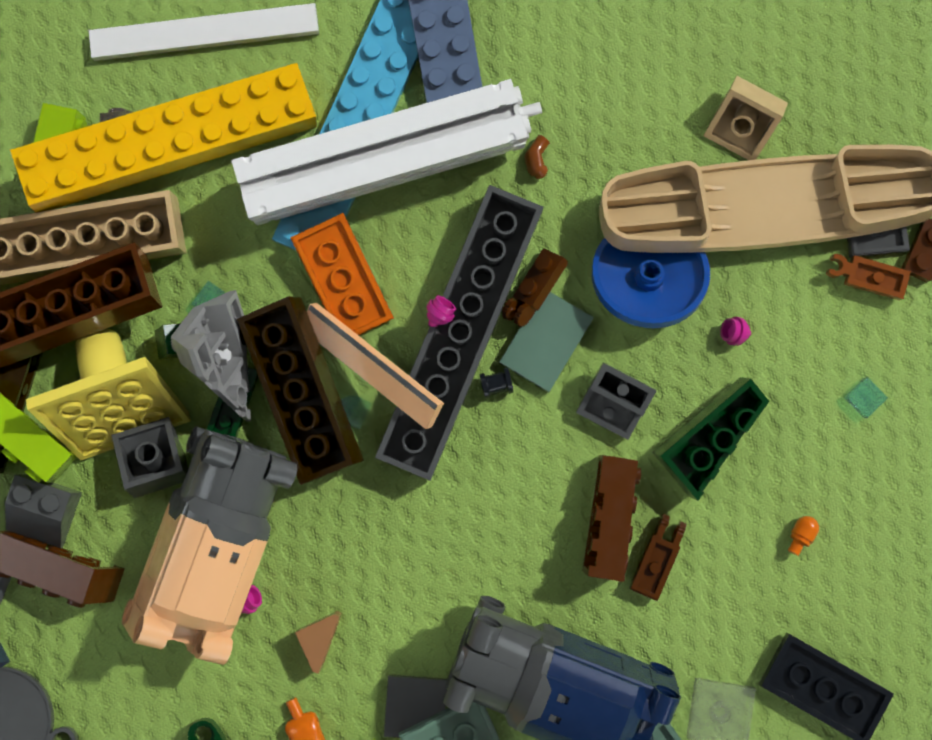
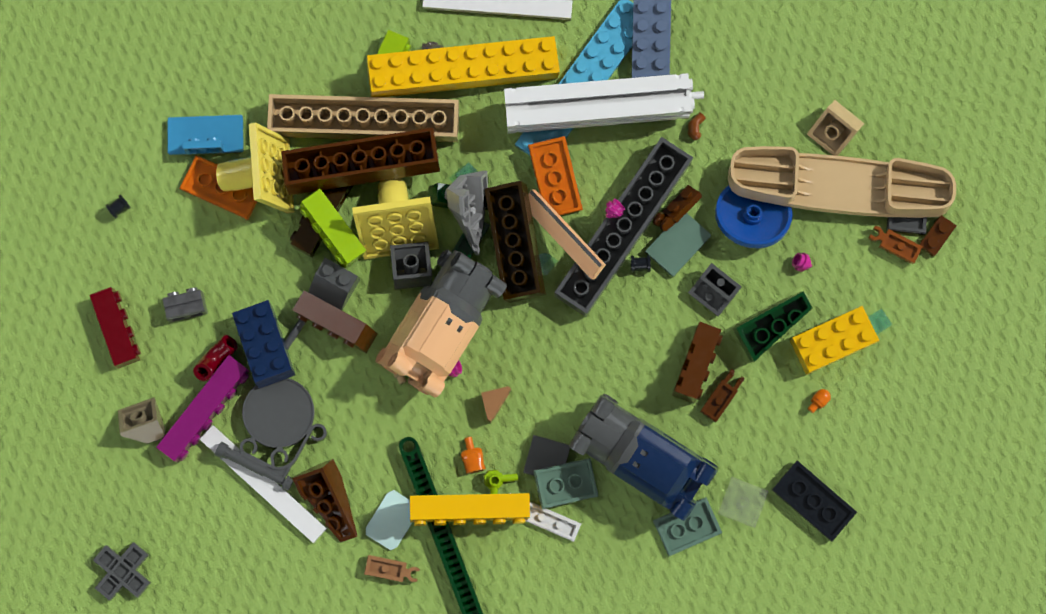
camera: 15 degrees right, 5 degrees down
none -> yellow brick [790,306,880,375]

